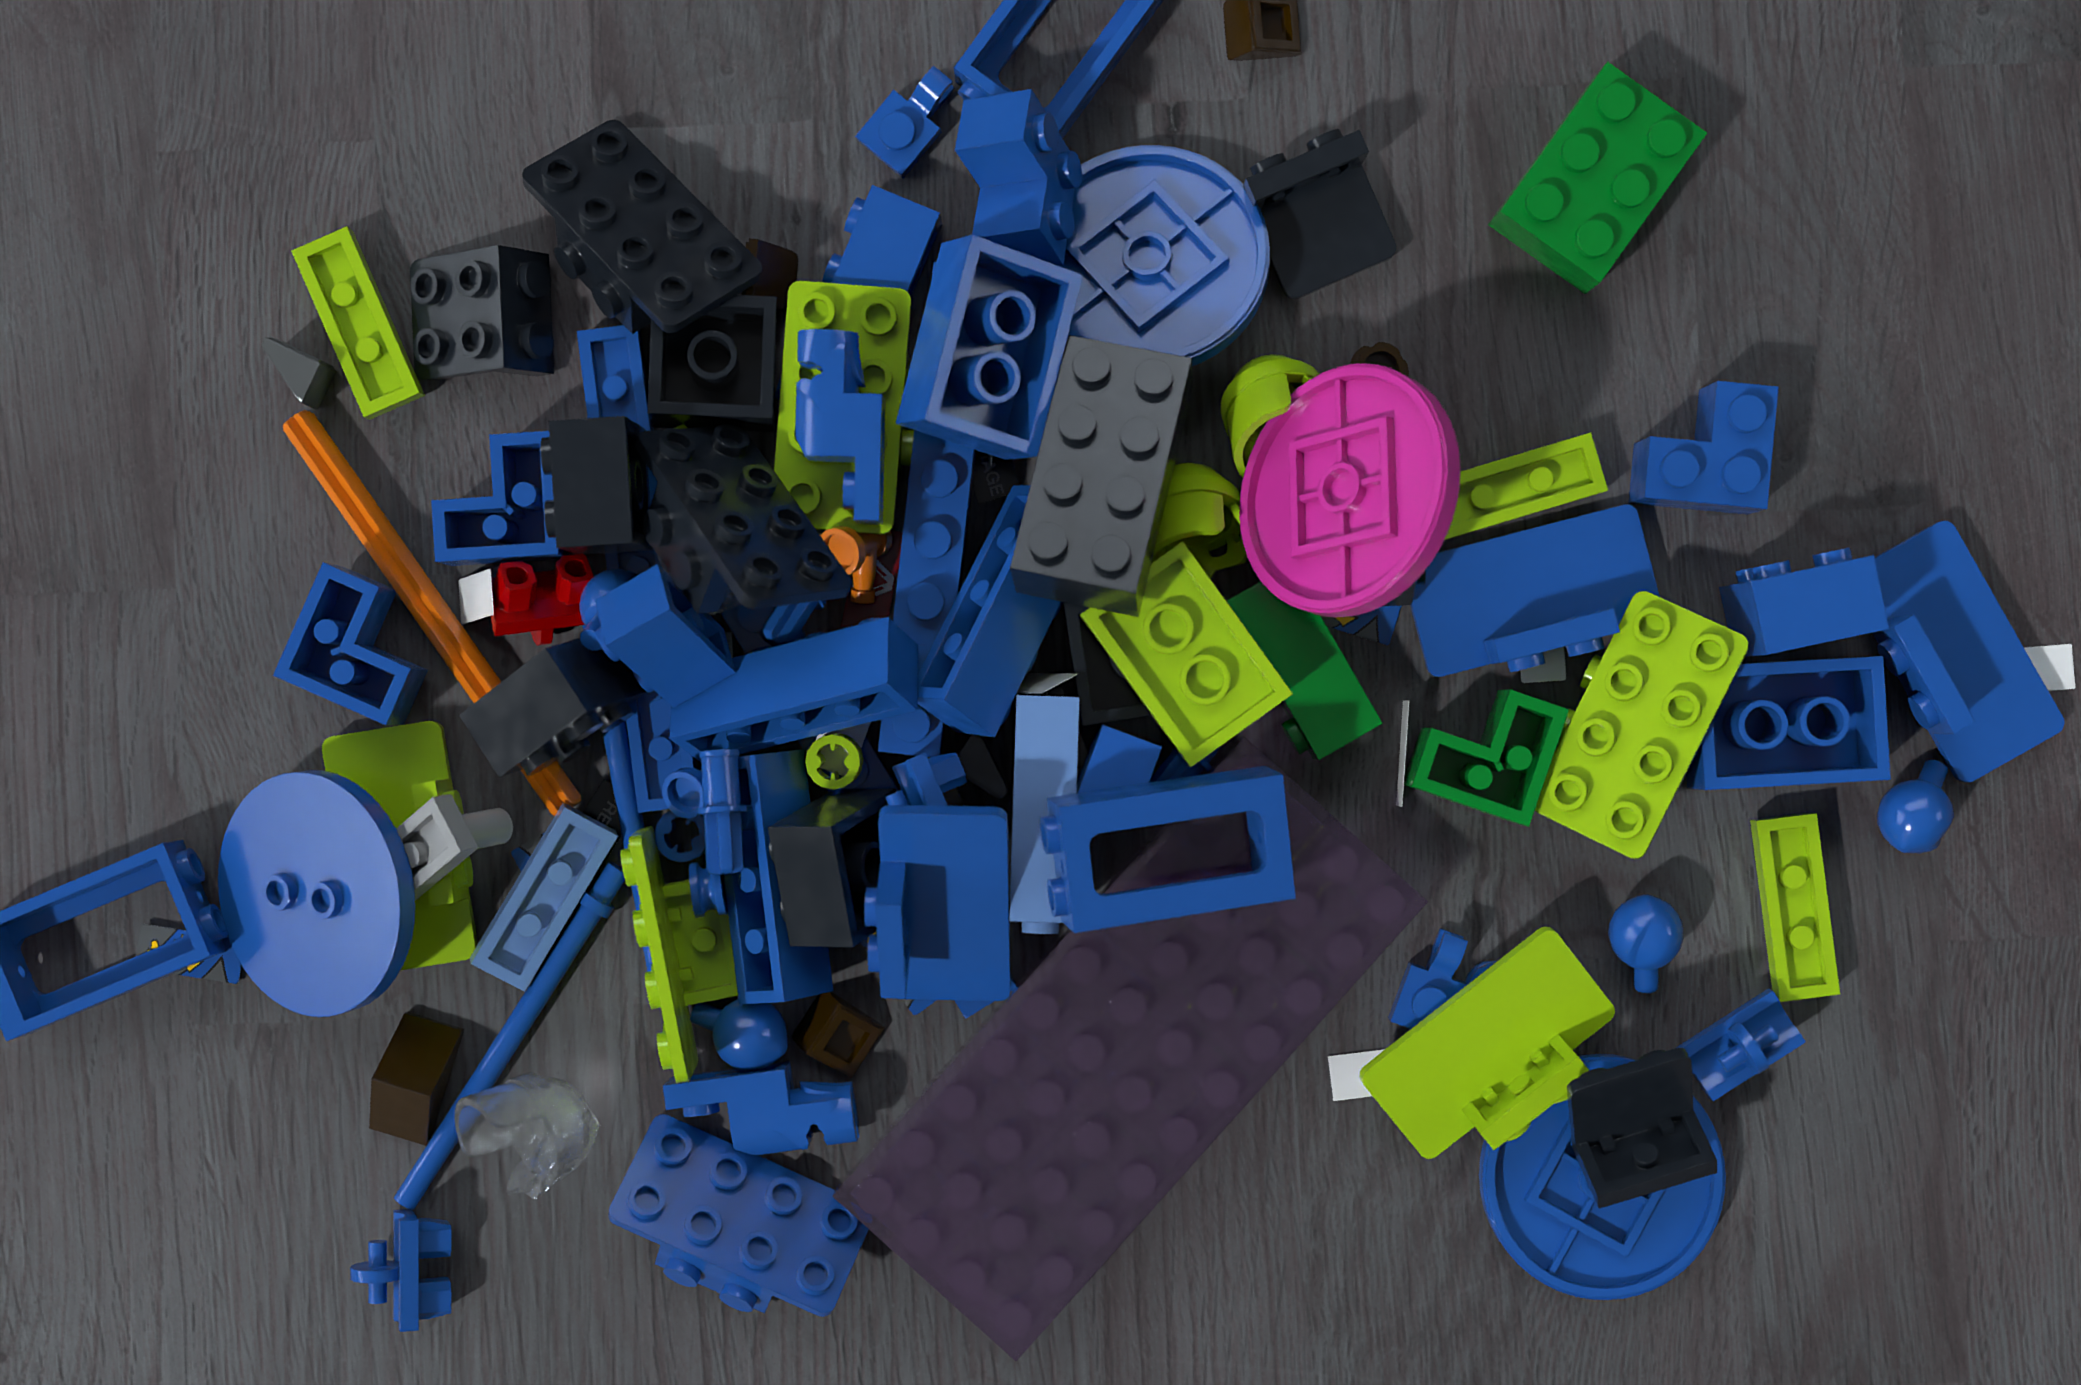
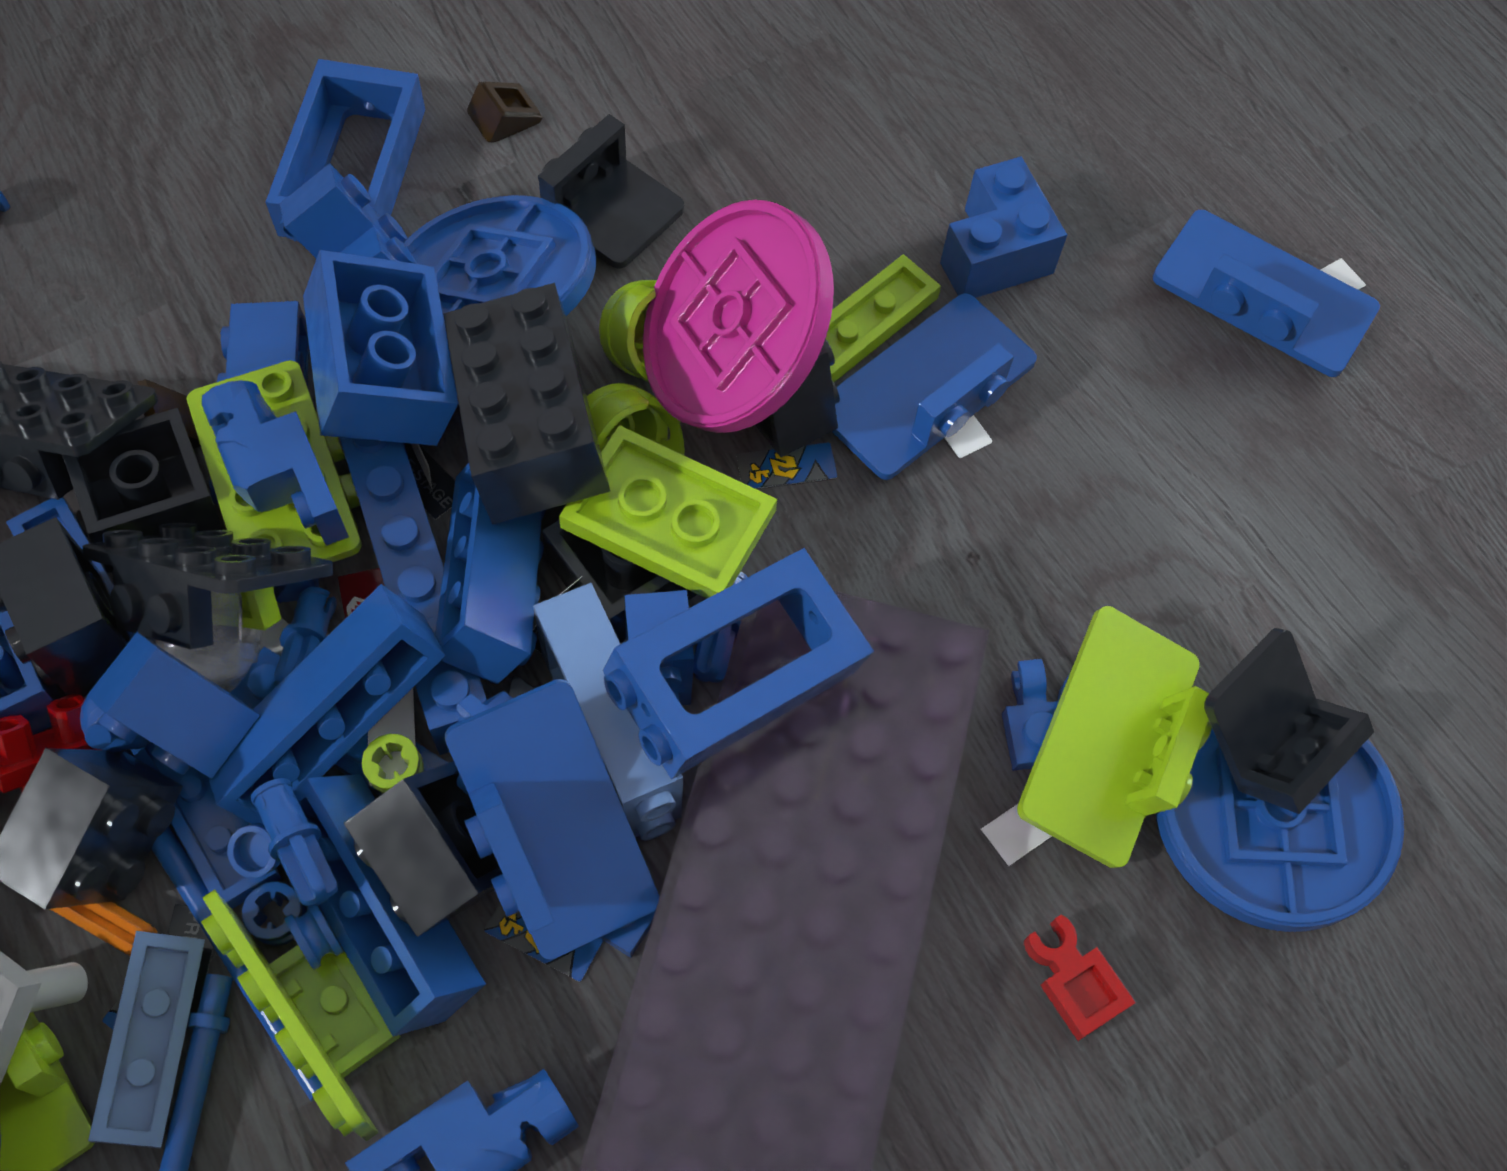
camera: 30 degrees left, 25 degrees down
blue piece [690,1000,788,1072] -> none
dark brown slope [792,992,885,1078] -> none
orange piece [820,526,892,604] -> none
blue plate [855,66,955,179] -> none
green brick [1226,581,1382,760] -> none
white sticker [1396,700,1410,807] -> none
green brick [1404,689,1569,827] -> none
green brick [1488,61,1707,294] -> none
lime bracket [1535,591,1749,859] -> none
blue piece [1608,894,1684,993] -> none
blue hips [1676,989,1806,1101] -> none
blue brick [1686,656,1891,790] -> none
blue brick [1719,547,1890,657] -> none
lime plate [1750,812,1840,1002] -> none
blue piece [1877,760,1954,854] -> none
none -> red plate [1024,915,1136,1041]

